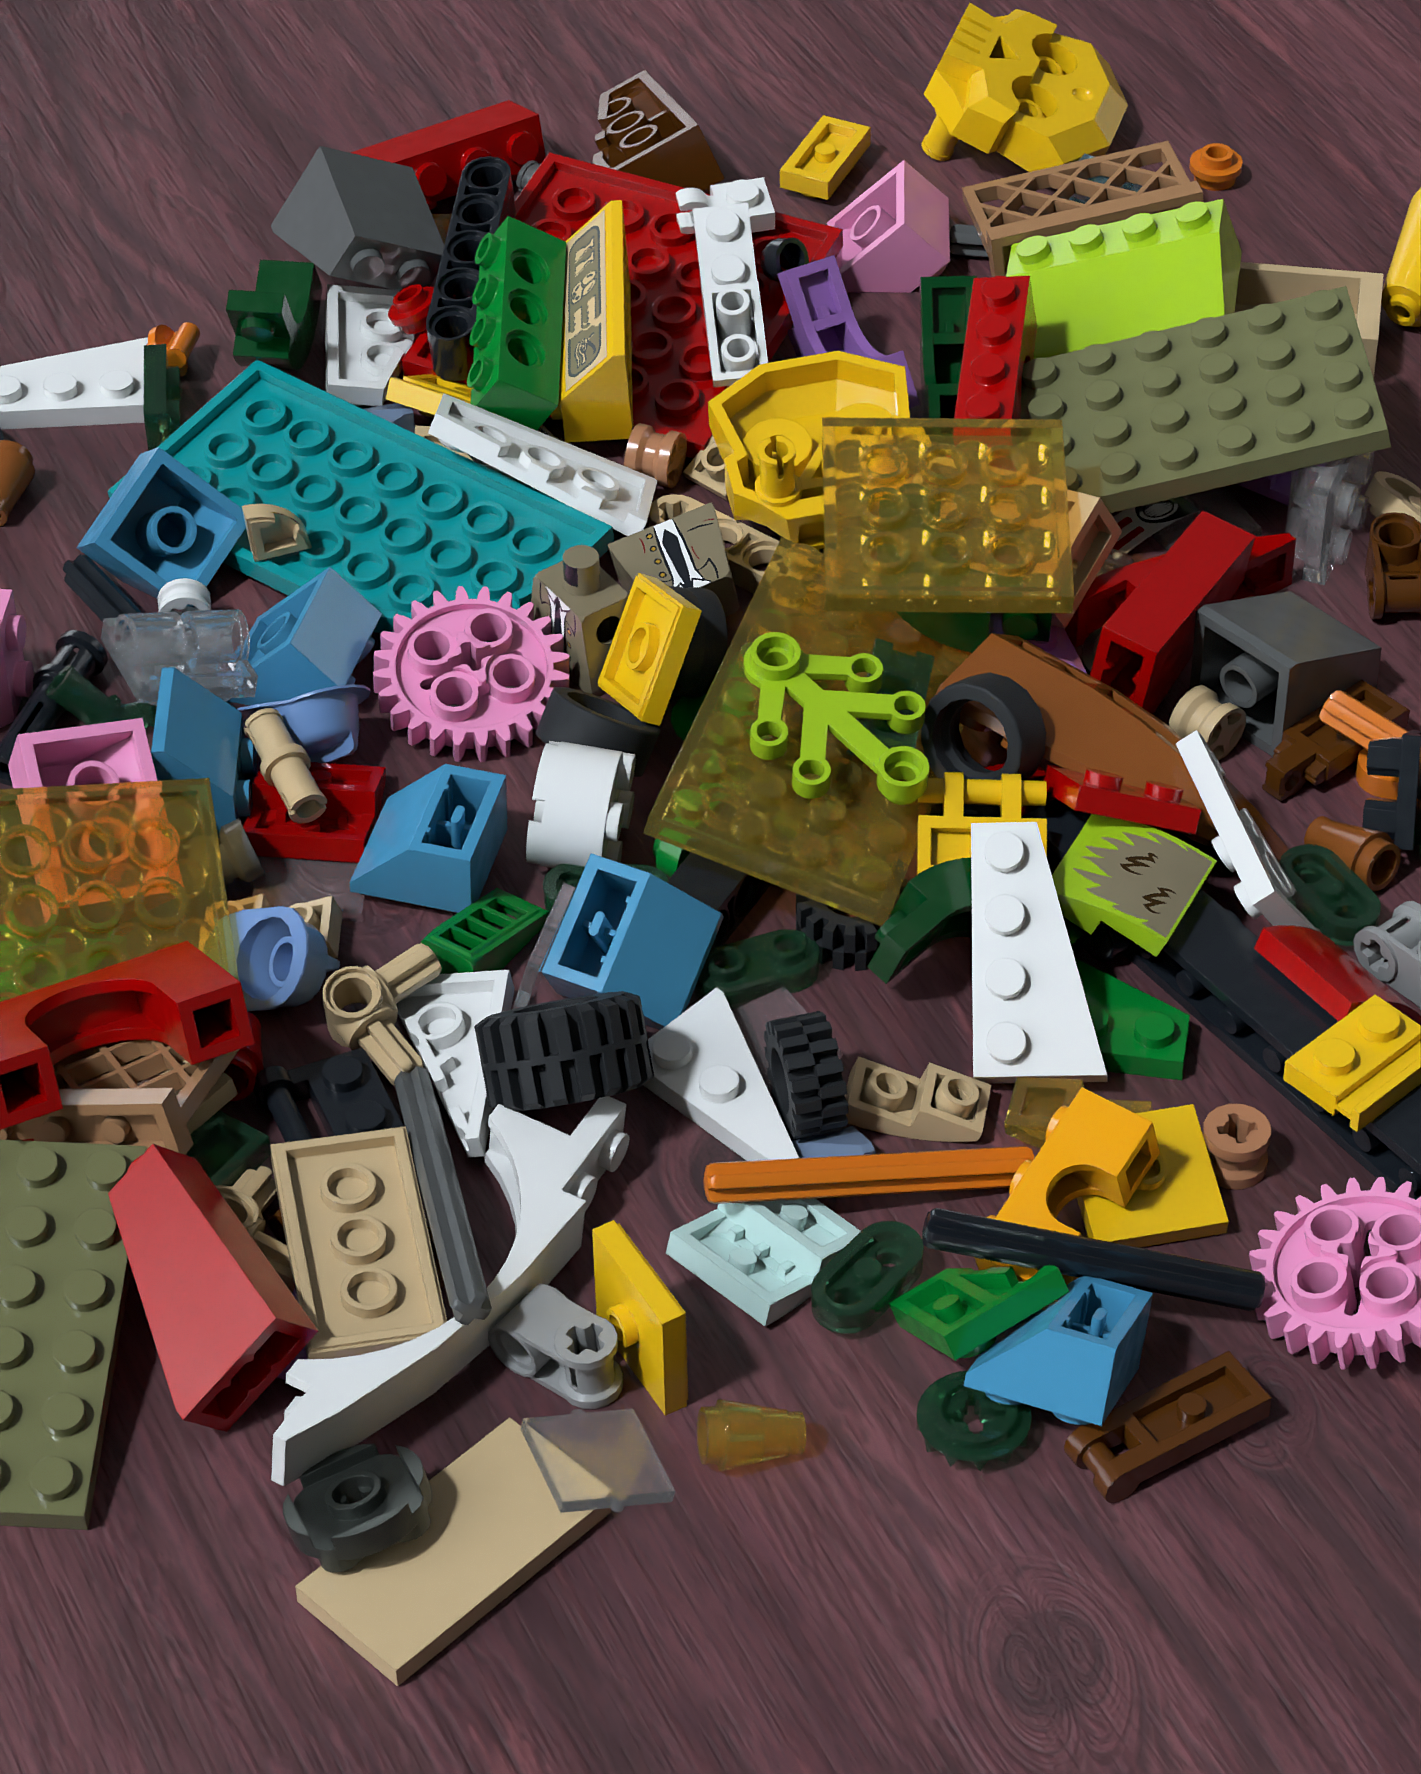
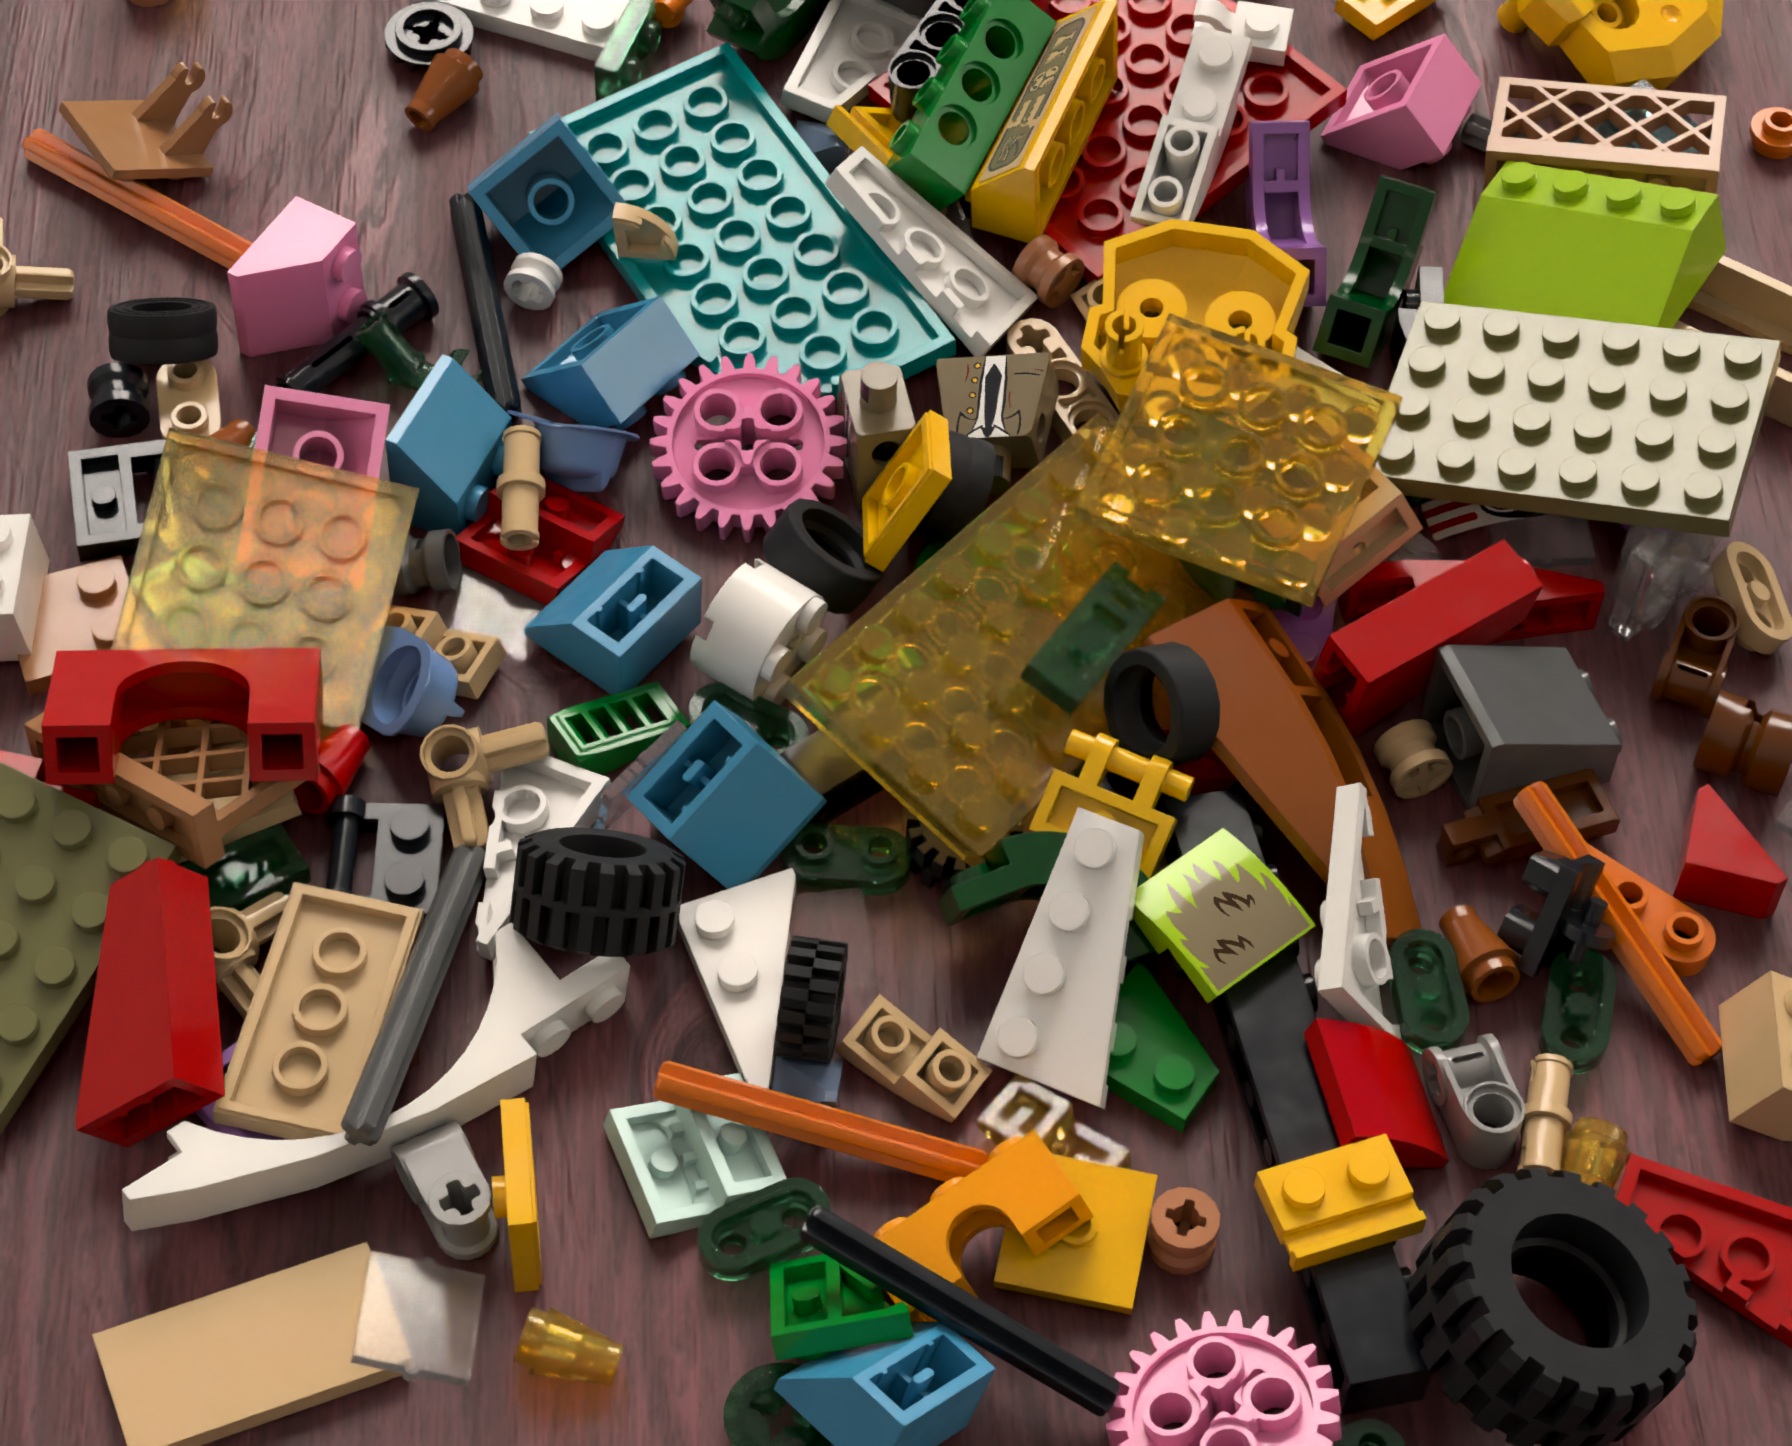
camera: 20 degrees right, 10 degrees up
clear plate [101,609,258,705] -> none
pearl dark grey plate [283,1444,432,1573] -> none
red plate [388,284,434,334] -> none
lime plant [743,632,929,805] -> none
black hinge [759,238,809,283] -> none
red arch [952,276,1037,477] -> none
red wing [1044,765,1202,834] -> none

